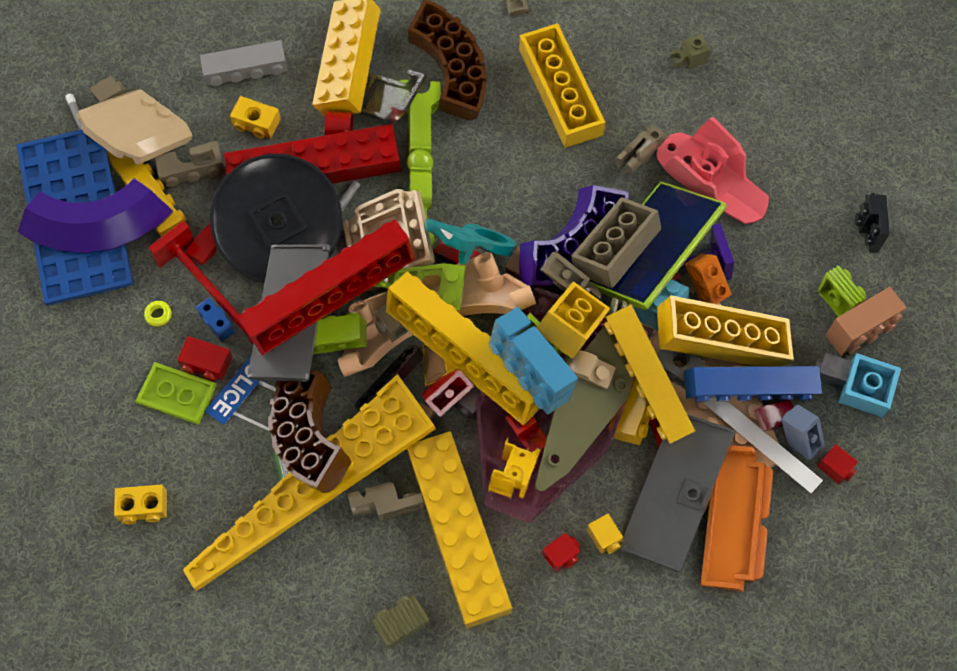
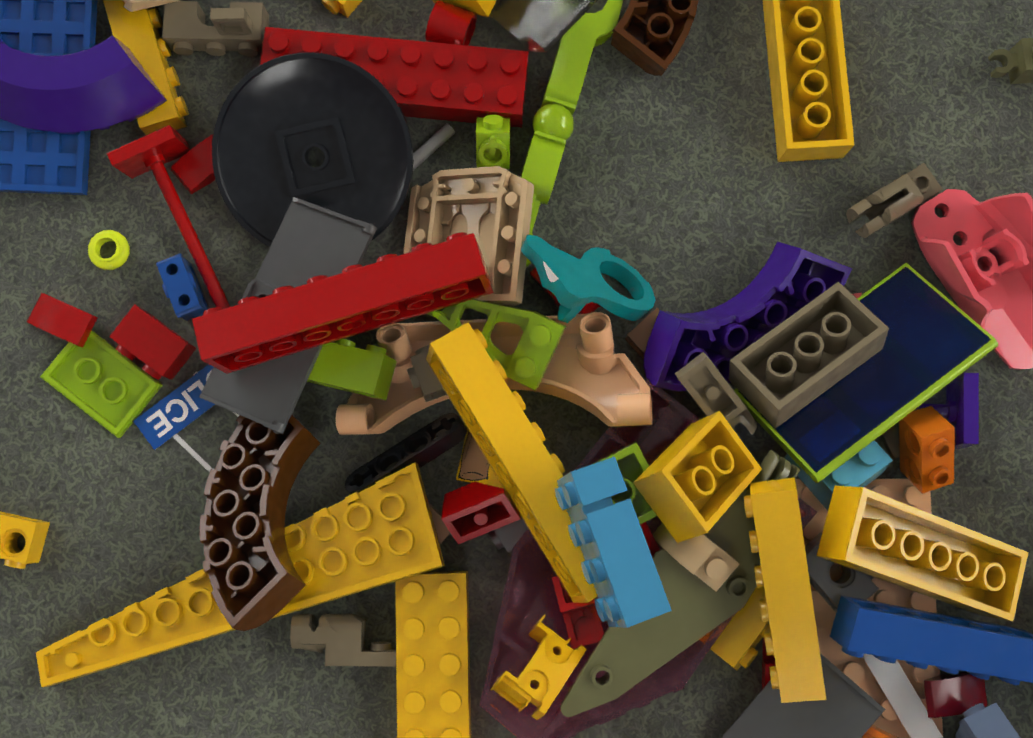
camera: 20 degrees right, 15 degrees up
none -> red slope [27,293,98,348]
none -> lime brick [476,114,510,169]

